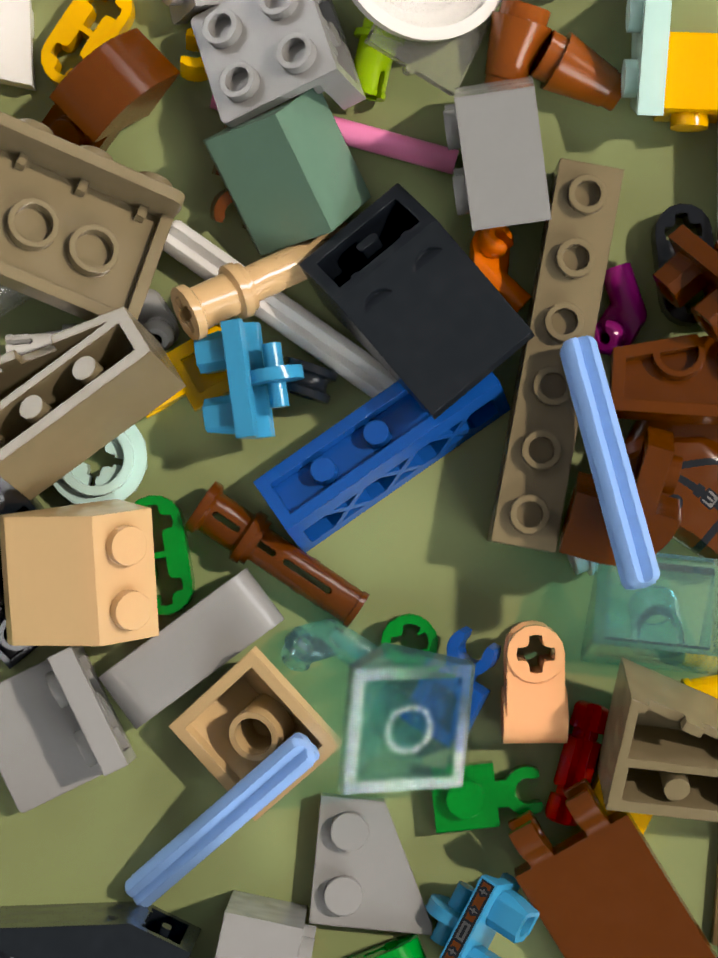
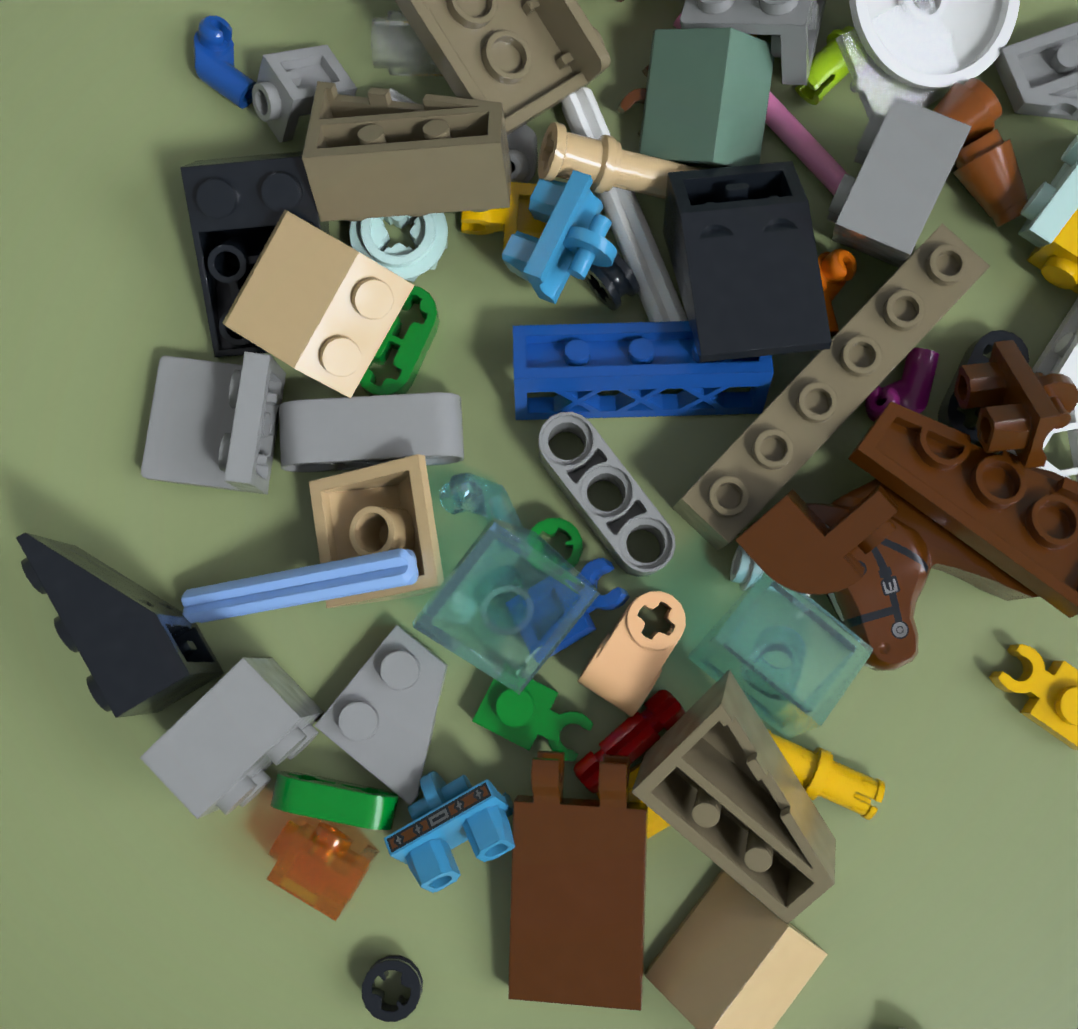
camera: 25 degrees right, 5 degrees down
reddish brown pin [184,481,370,627] -> none
light blue axle [559,335,660,590] -> none
none -> light grey beam [538,412,676,577]

